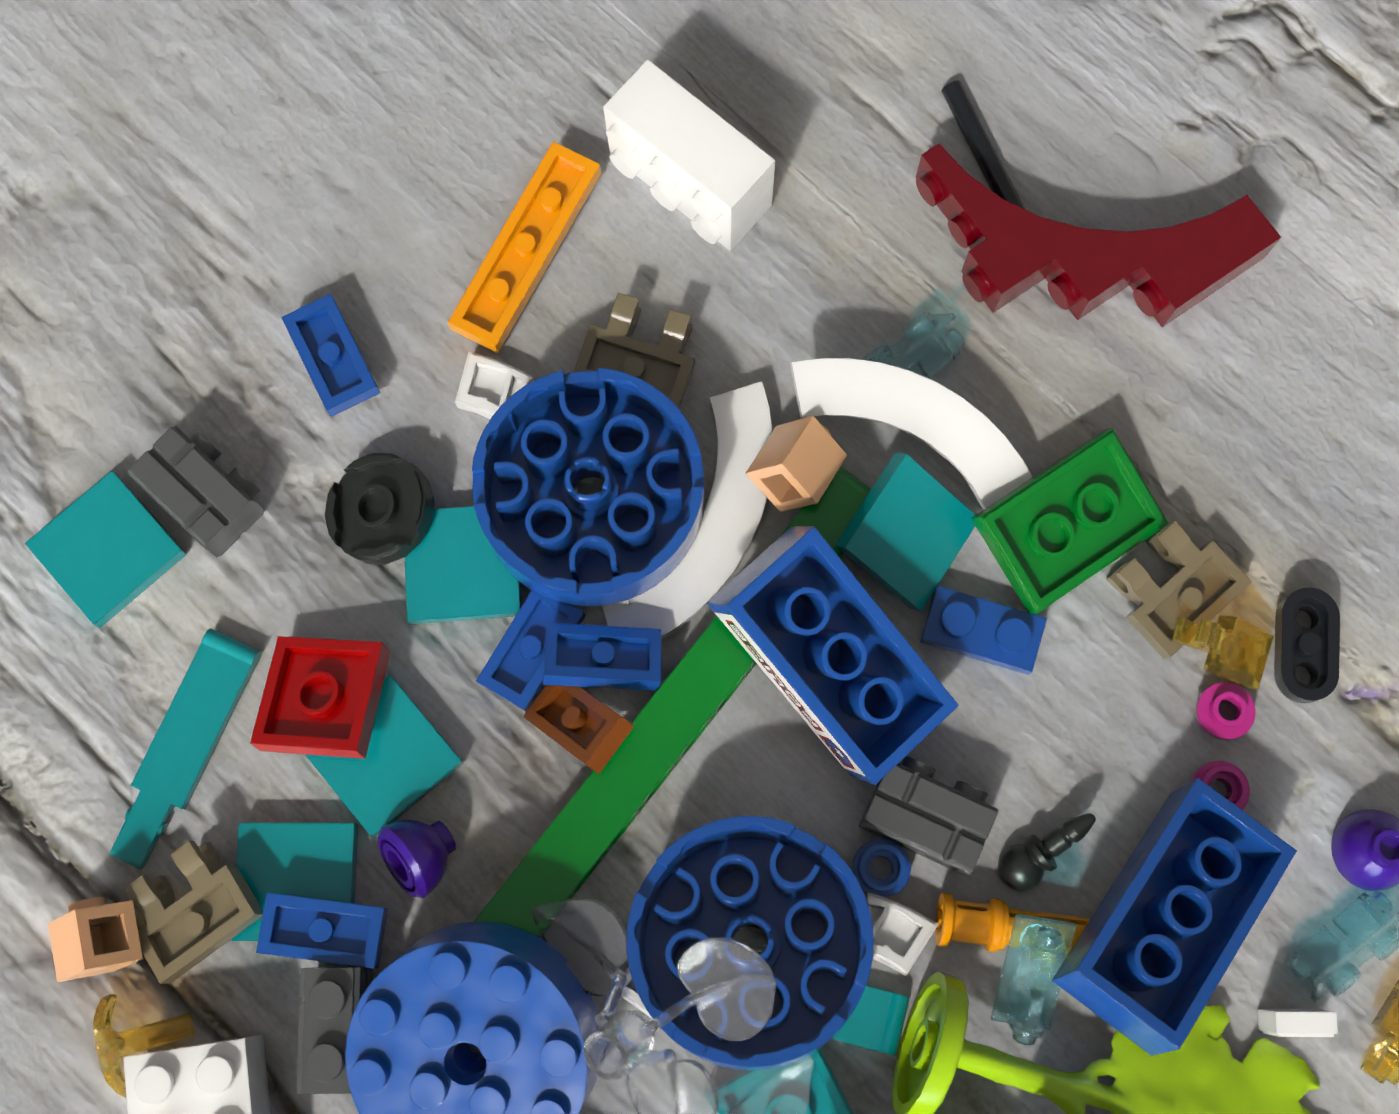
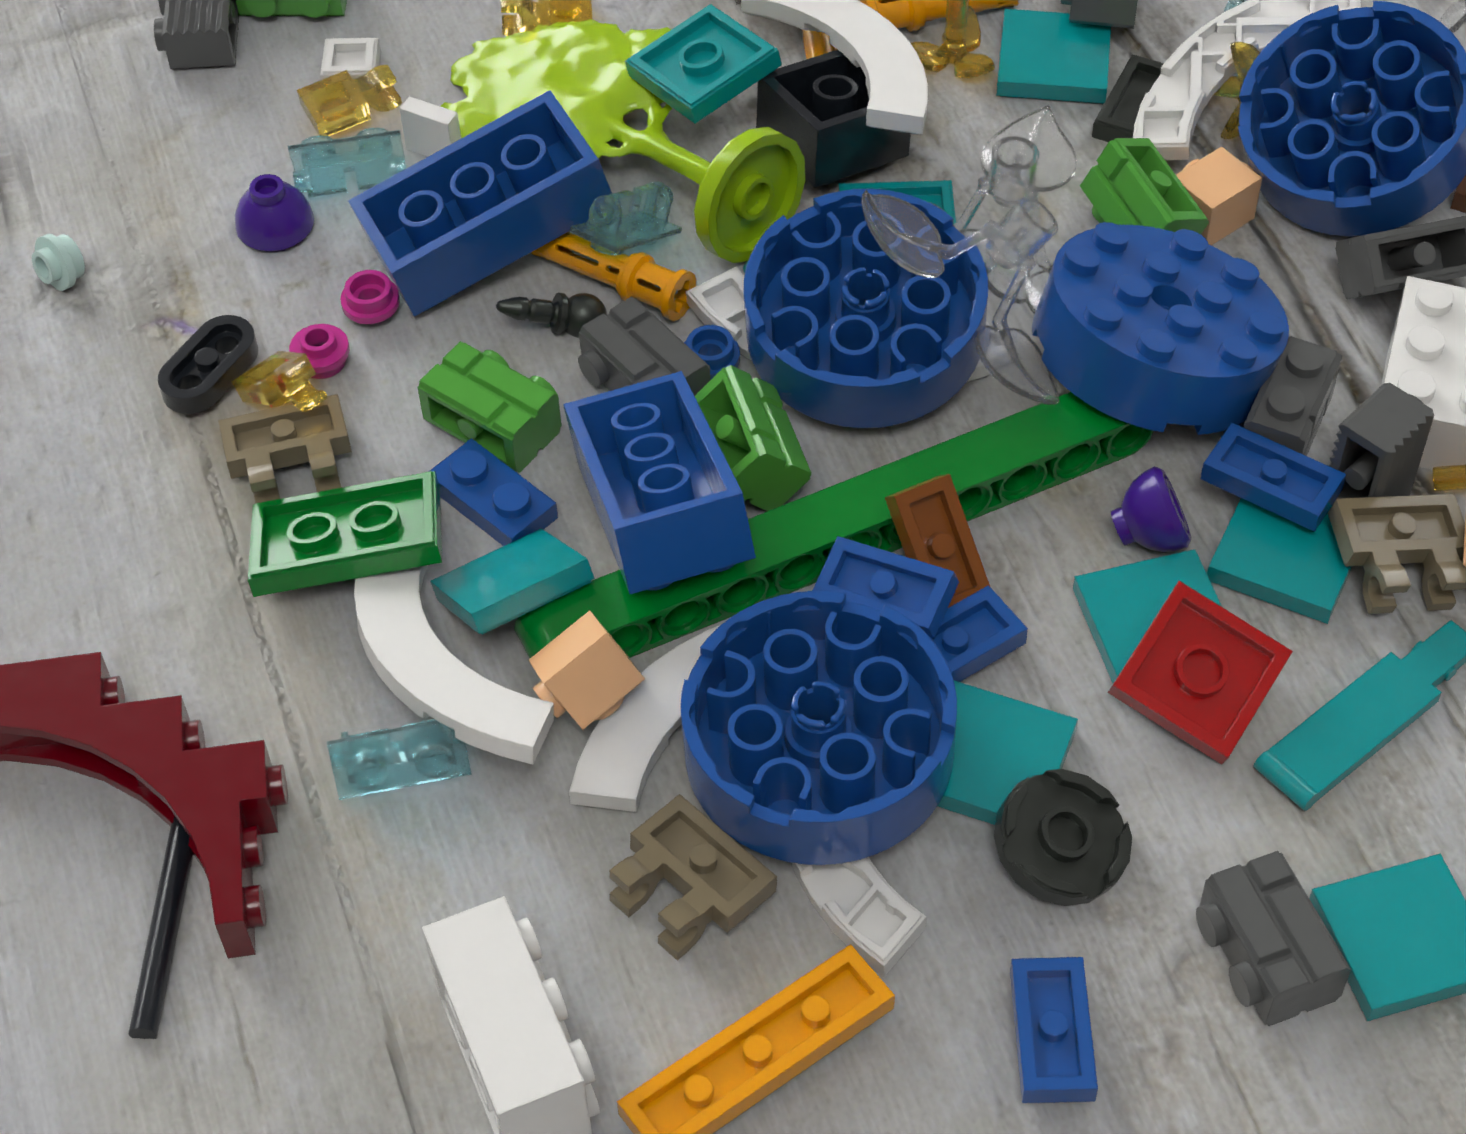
camera: 155 degrees left, 25 degrees down
none -> bright green brick [417,341,562,473]
none -> bright green brick [695,365,812,511]
none -> dark grey brick [1329,383,1434,504]

